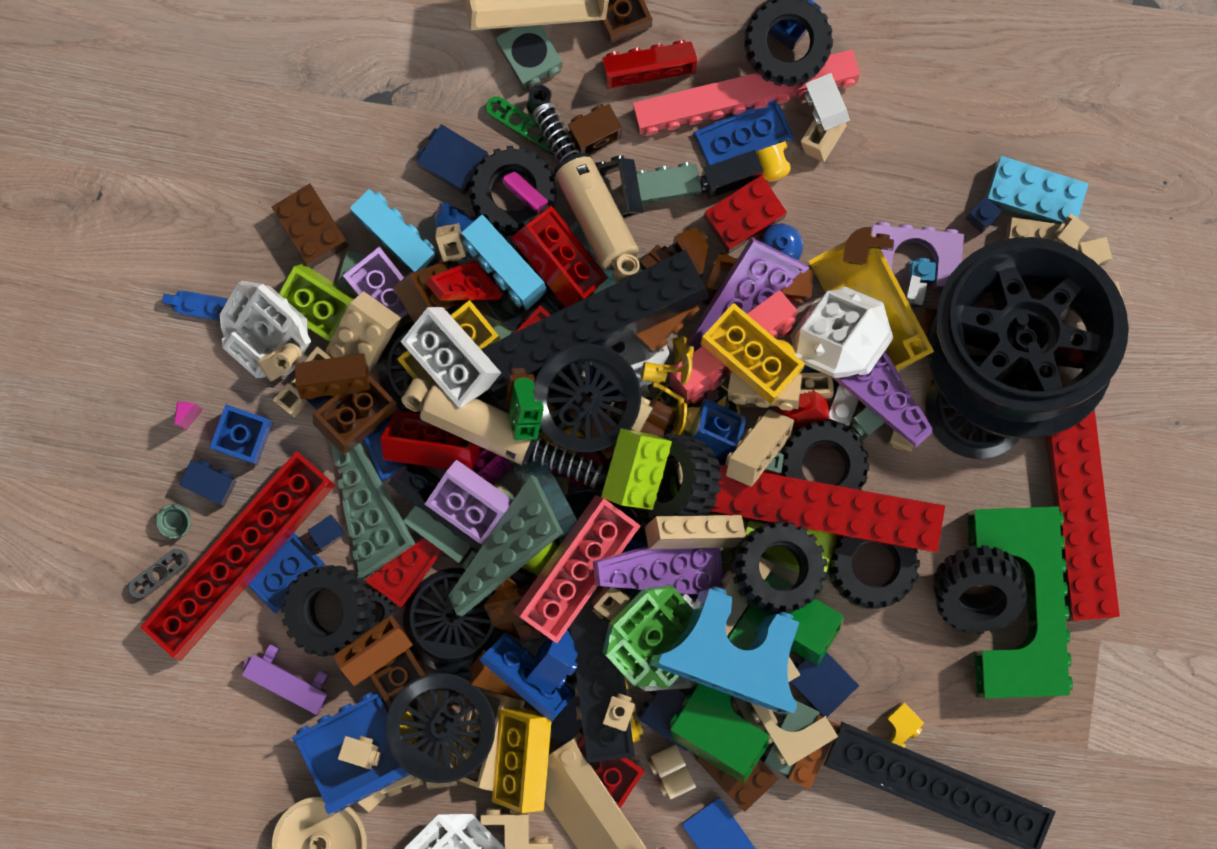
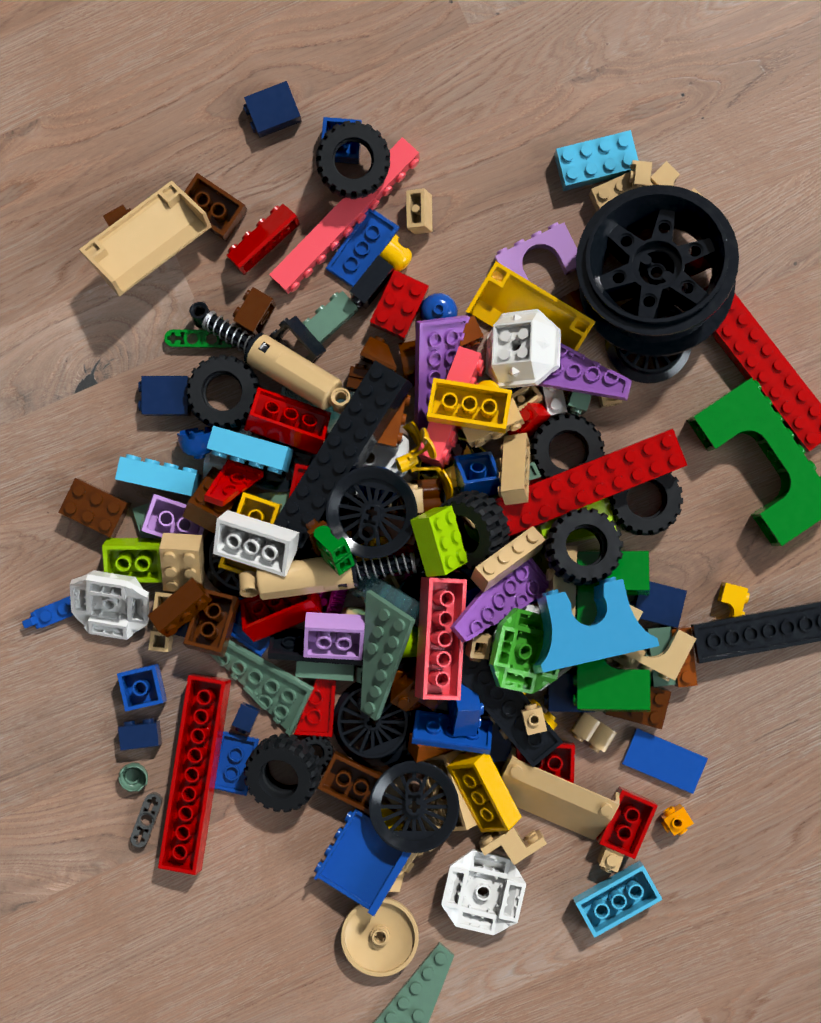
camera: 25 degrees left, 5 degrees up
dark pink slope [174,401,203,430] -> none
medium lavender brick [242,644,330,715] -> none
tan piece [257,343,302,382] -> none
dark orange brick [333,615,413,686] -> none
tan brick [338,736,381,770] -> none
tan brick [435,223,466,262] -> none
sand green brick [496,25,563,90] -> none
dark pink slope [503,172,548,214] -> none
white brick [804,73,850,131] -> none
reddish brown brick [843,227,894,266] -> none
white slope [907,275,927,307] -> none
dark azure brick [908,258,936,285] -> none
black tyre [933,545,1027,634] -> none
dark blue brick [965,197,1002,233] -> none

